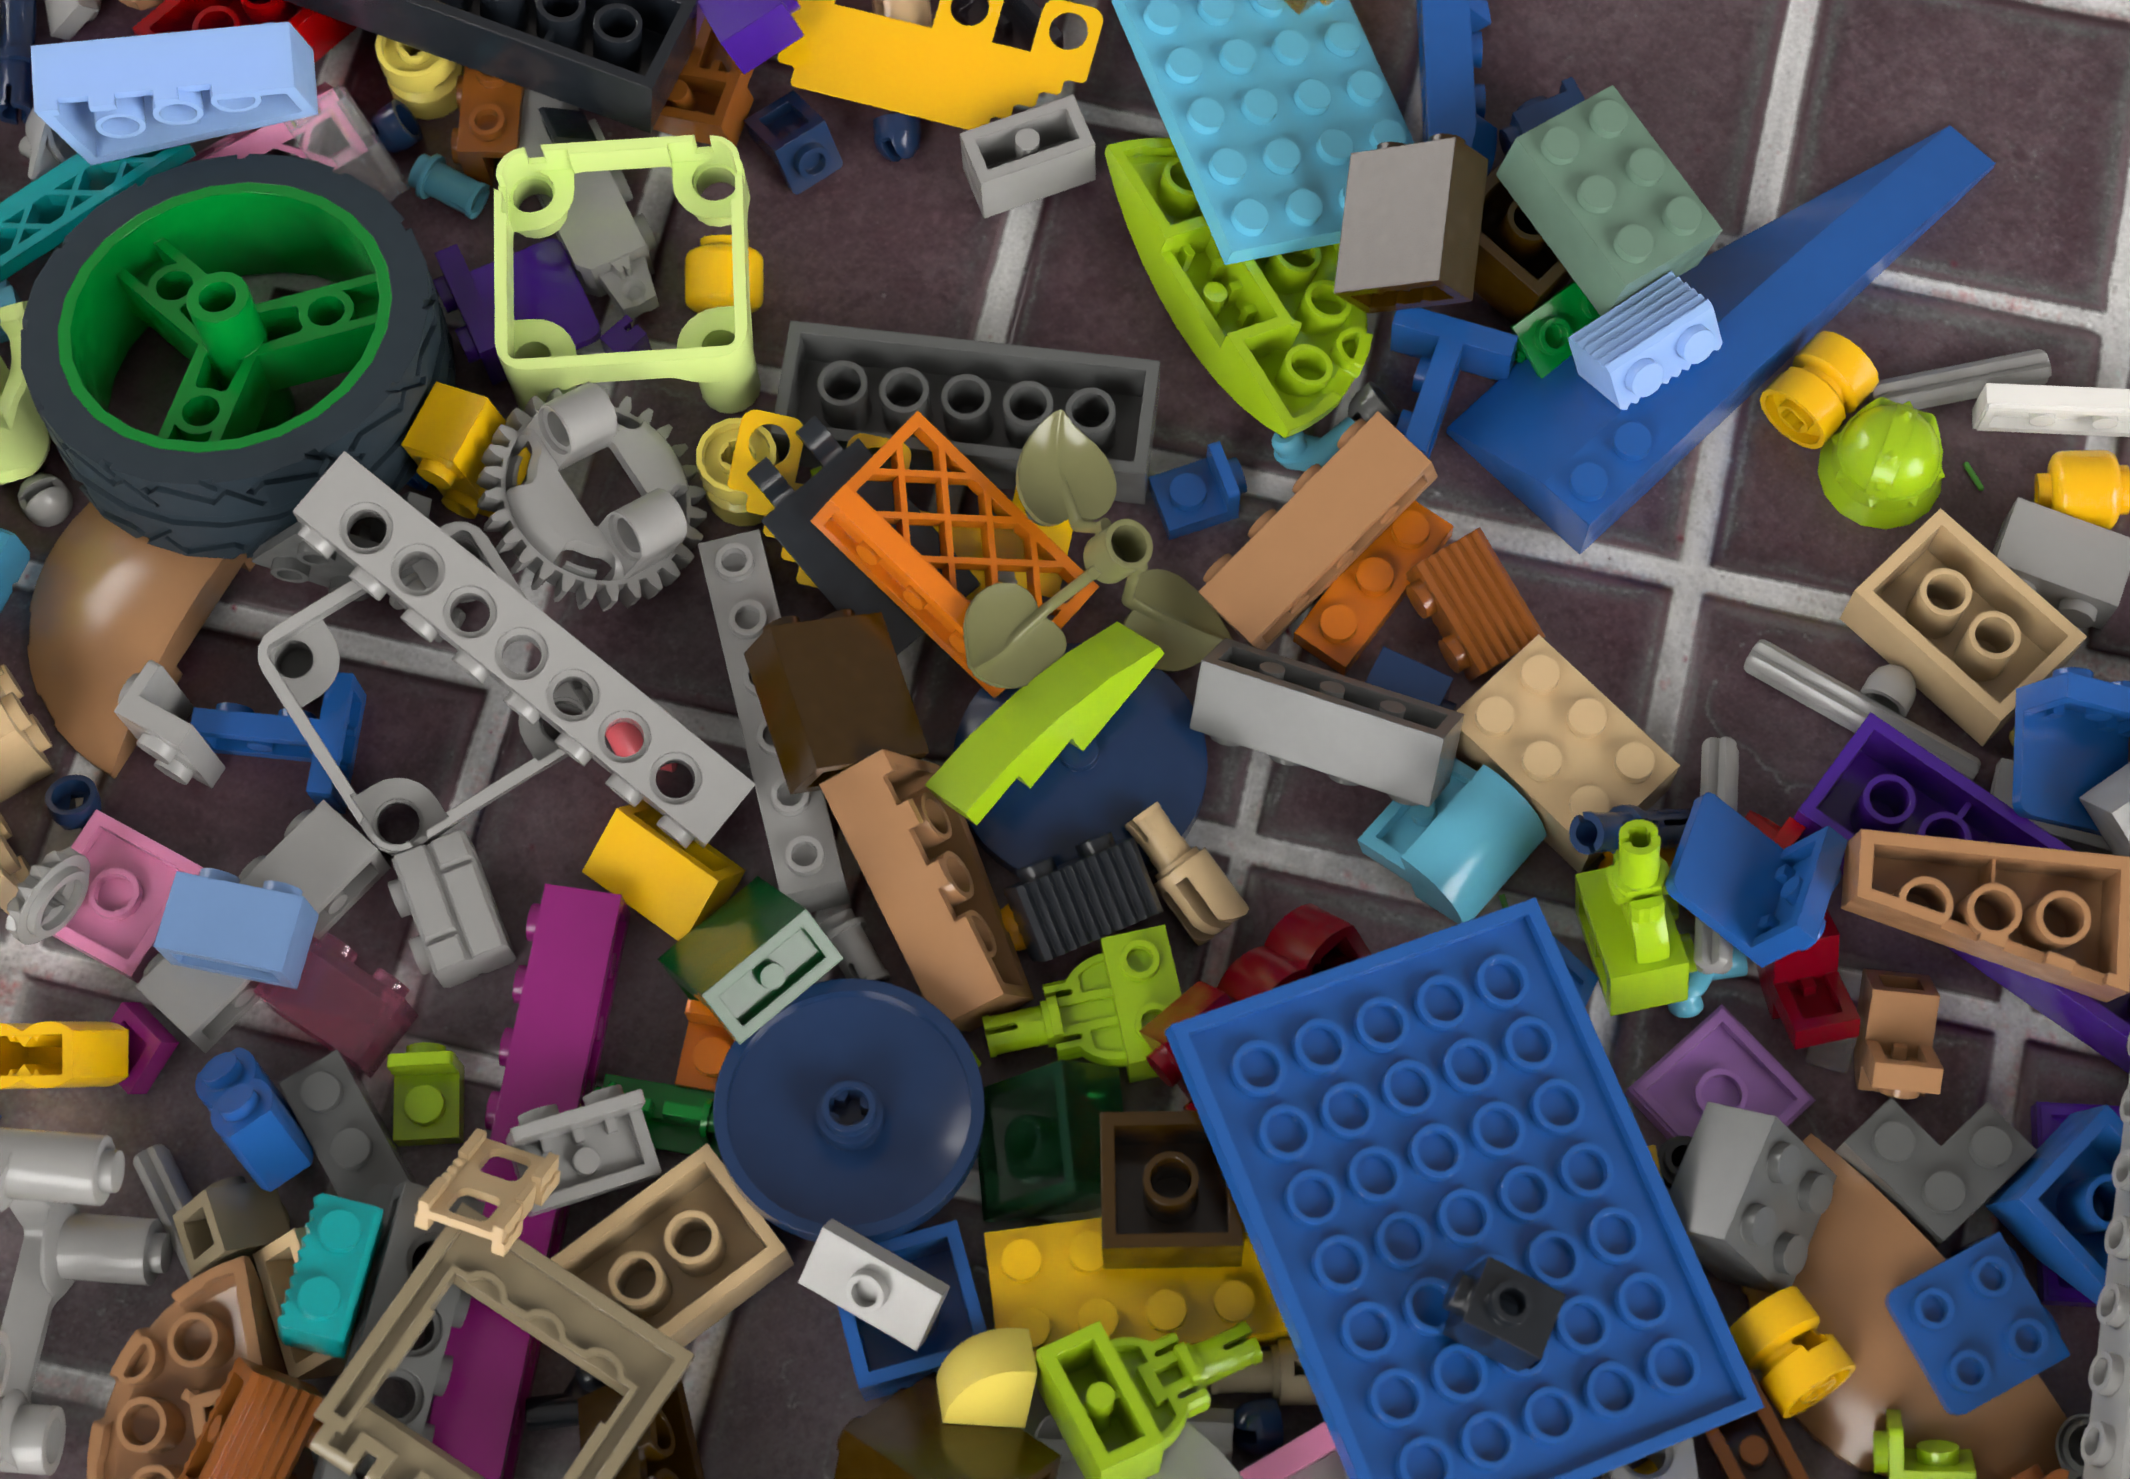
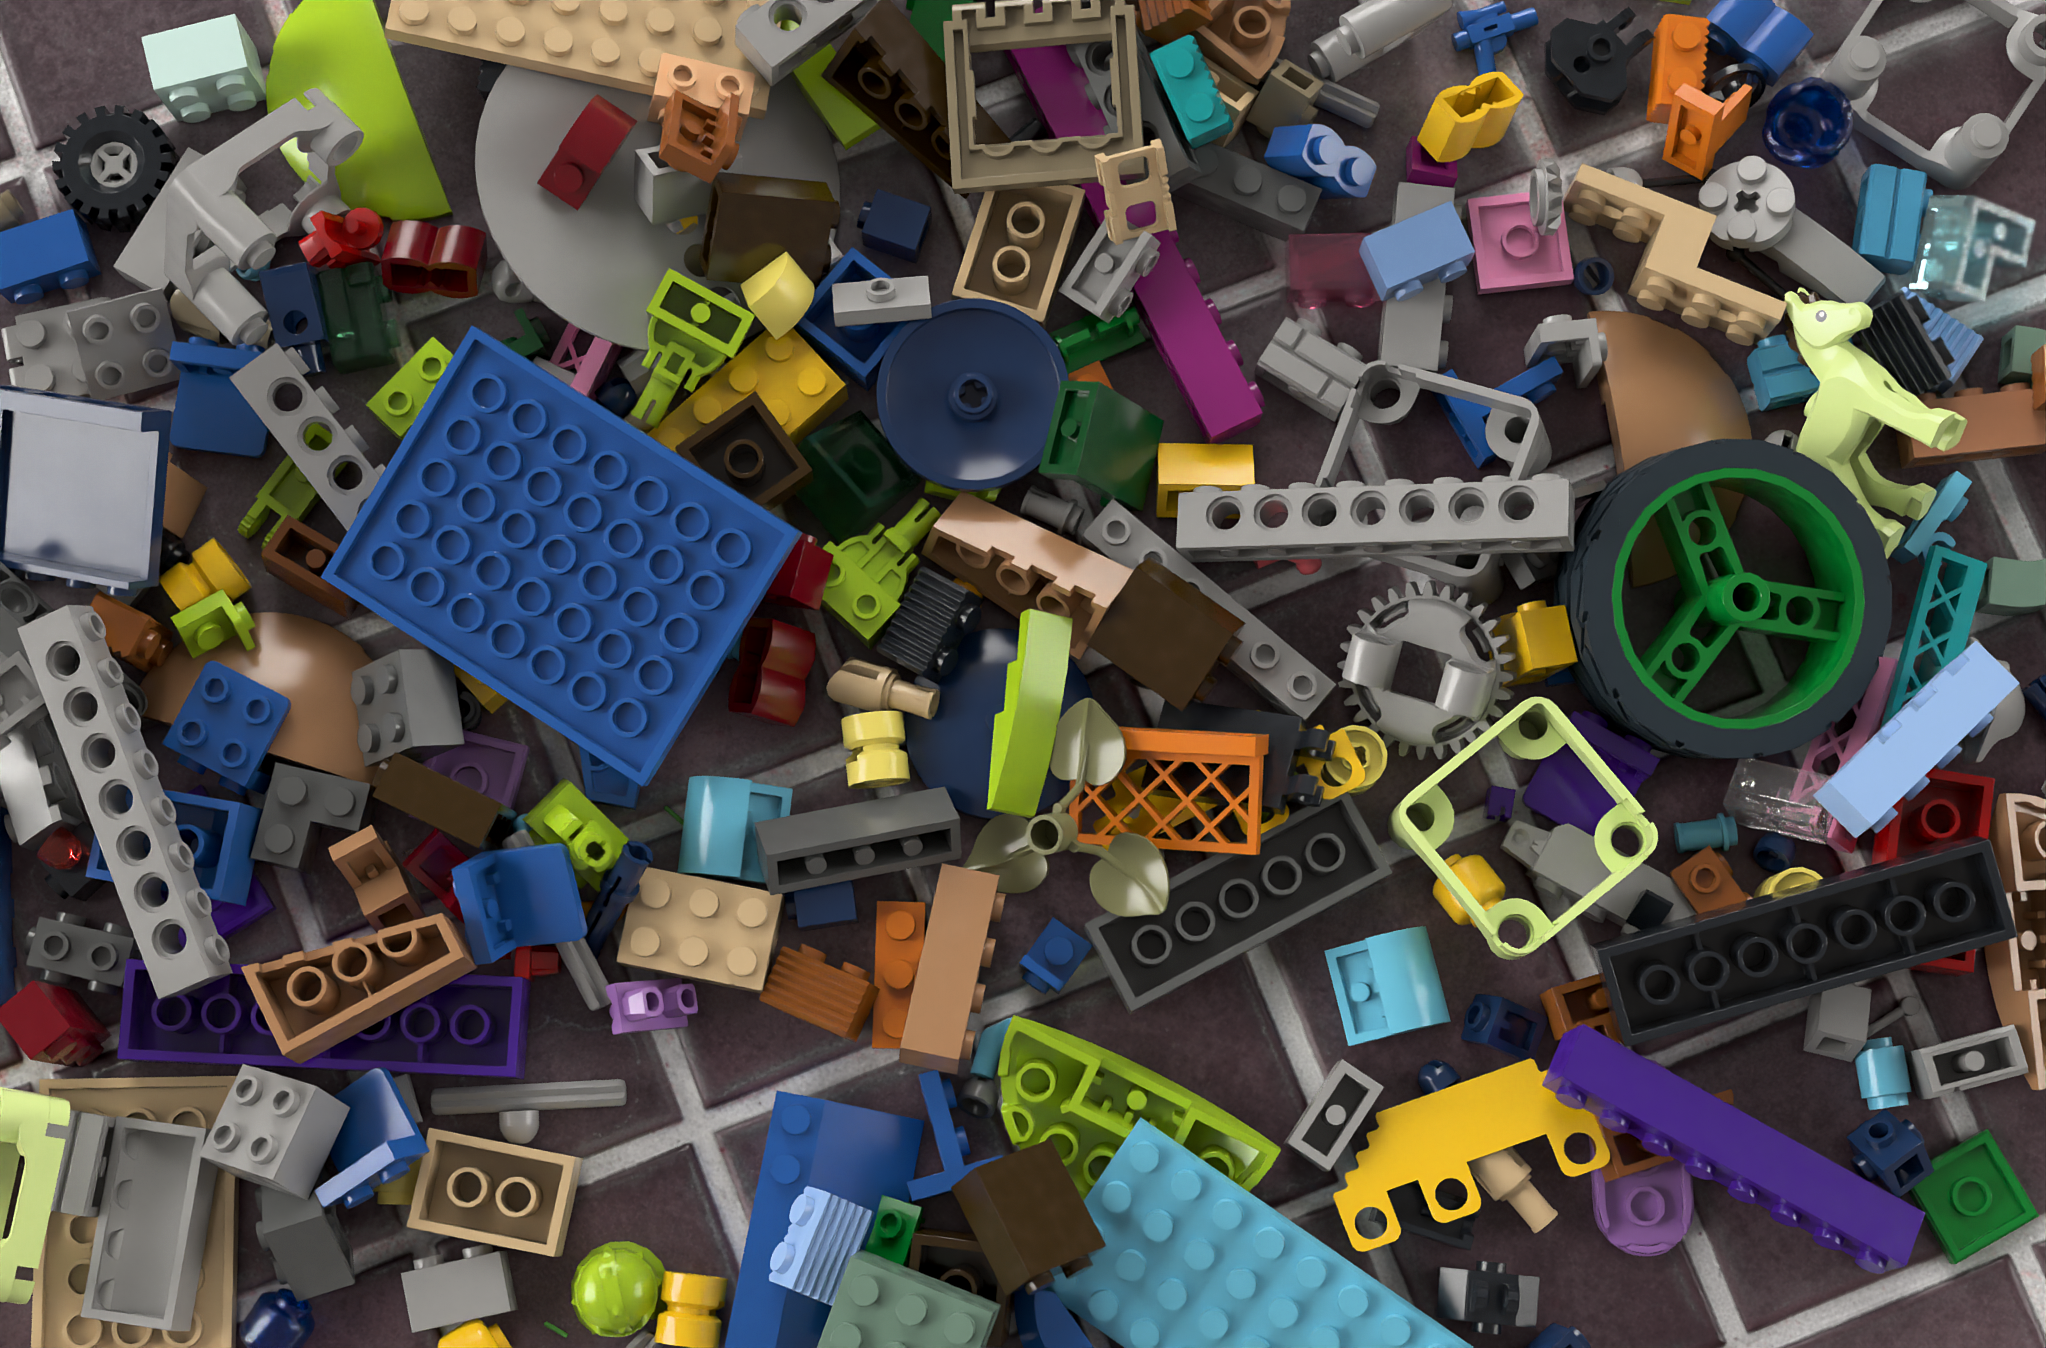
camera: 140 degrees right, 10 degrees up
lime bracket [387,1042,465,1146] -> none
black brick [1442,1256,1566,1372] -> none
yellow wheel [1729,1286,1856,1419] -> none
none -> dark brown brick [373,752,518,851]
none -> medium lavender hips [606,978,698,1035]
none -> light yellow wheel [841,711,910,789]
none -> dark blue brick [857,189,932,264]
none -> medium azure brick [1324,926,1451,1046]

